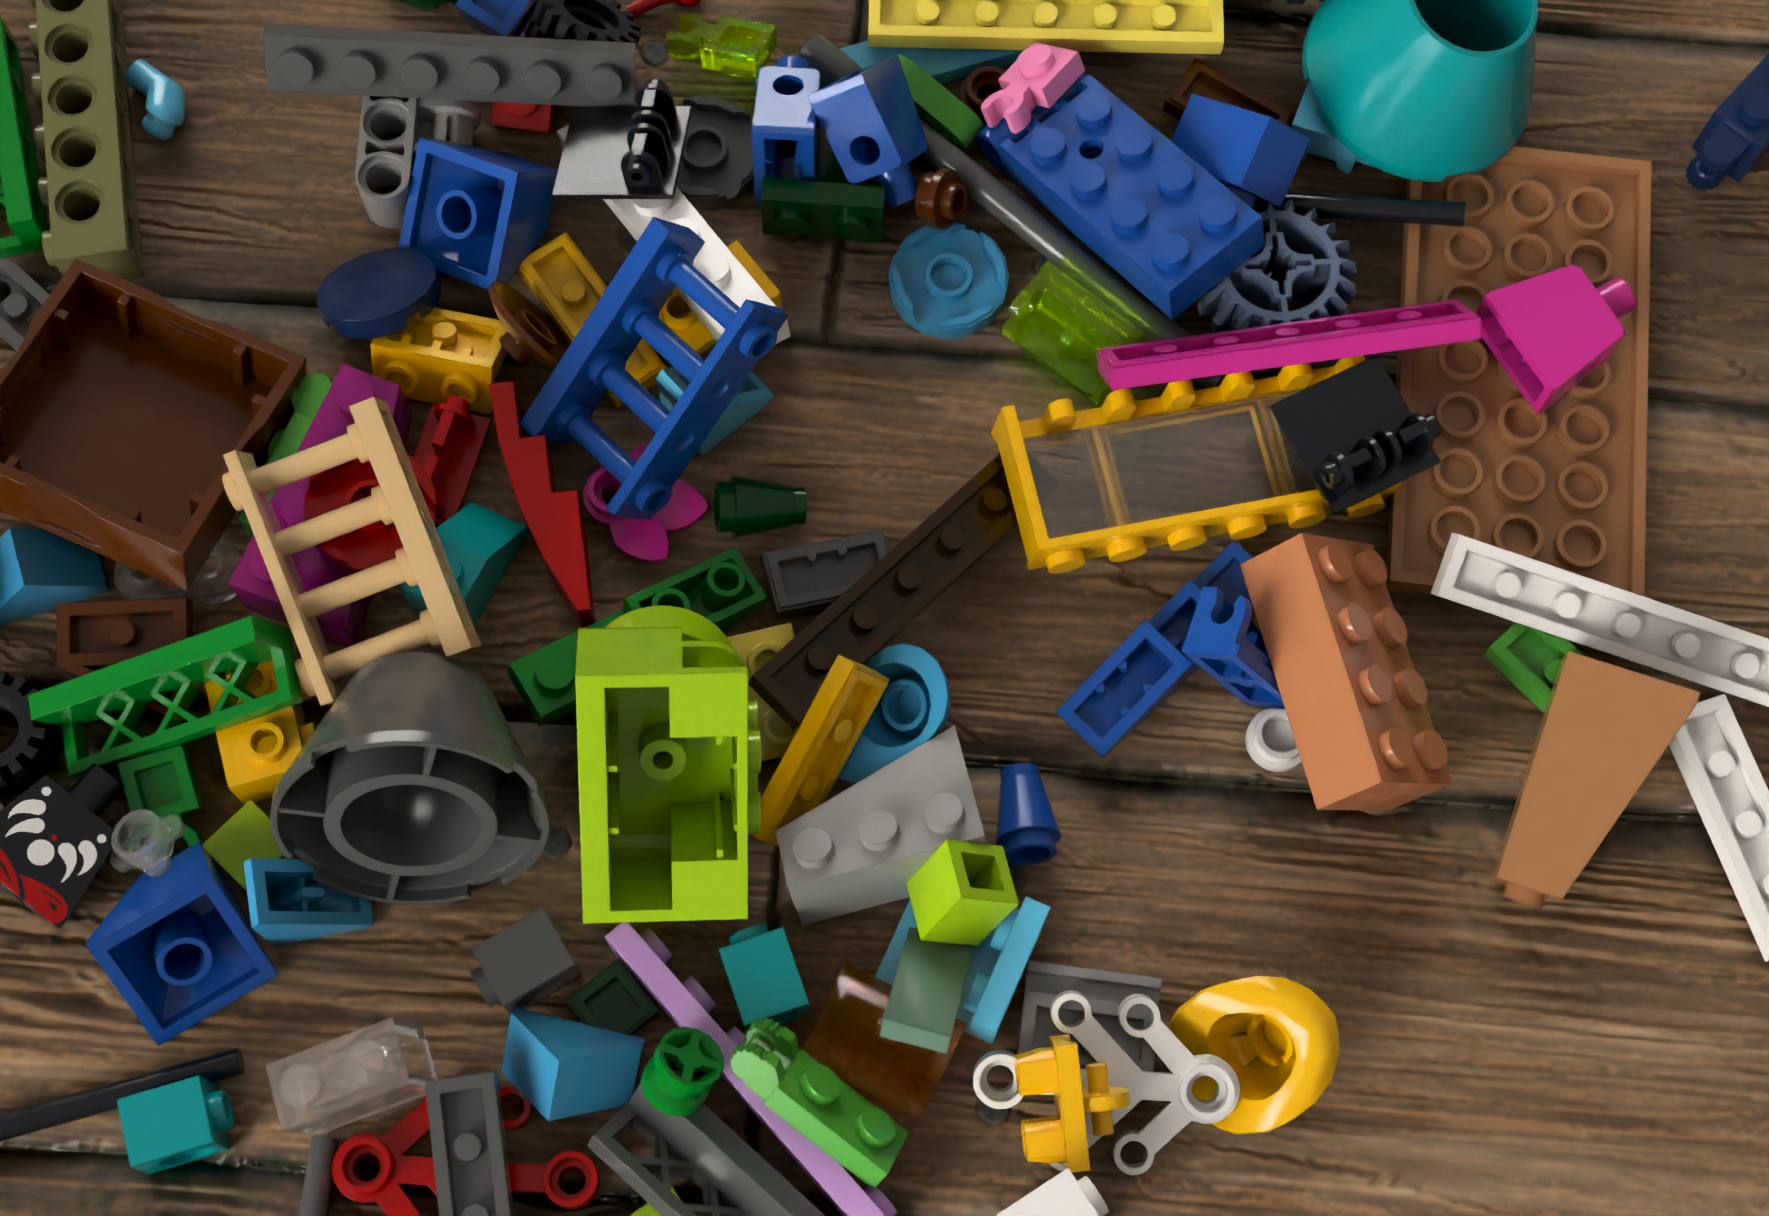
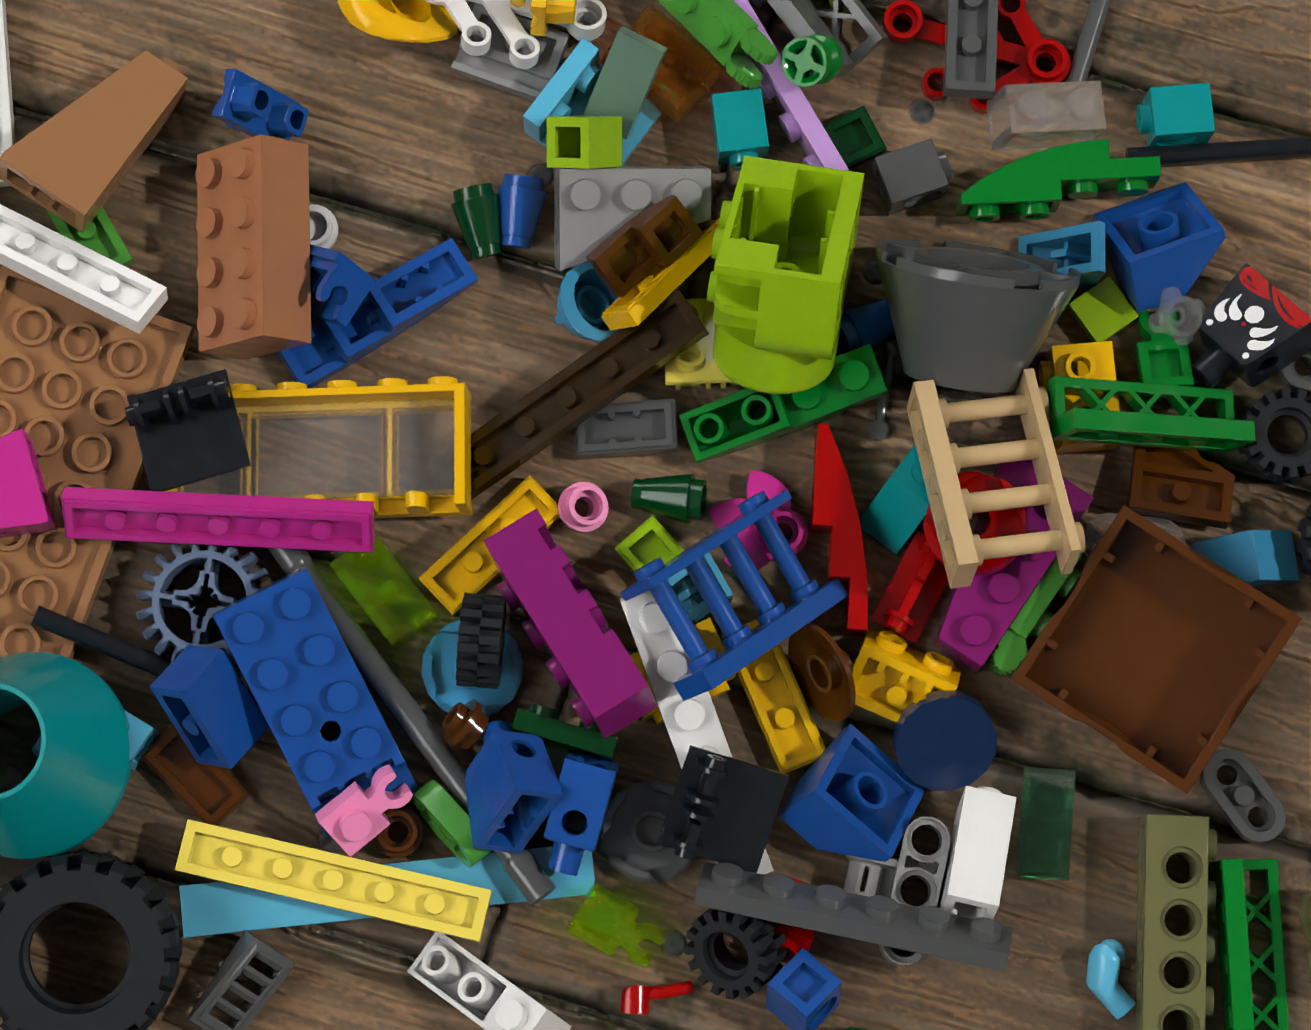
camera: 170 degrees left, 10 degrees up
dark azure slope [501,1007,645,1121] -> none
none -> blue hips [212,69,309,140]
none -> yellow tile [418,475,560,617]
none -> dark green cone [450,183,502,260]
none -> black tyre [456,593,507,689]
none -> magenta wedge [484,508,658,739]
none -> bright pink plate [558,482,609,533]
none -> reddish brown slope [586,195,703,298]
none -> lime tile [615,515,684,572]
none -> blue cone [838,299,894,354]
none -> dark grey hinge [868,337,900,441]
none -> white slope [937,786,1017,919]
none -> green slope [956,139,1161,223]
none -> clear green slope [1017,766,1076,881]

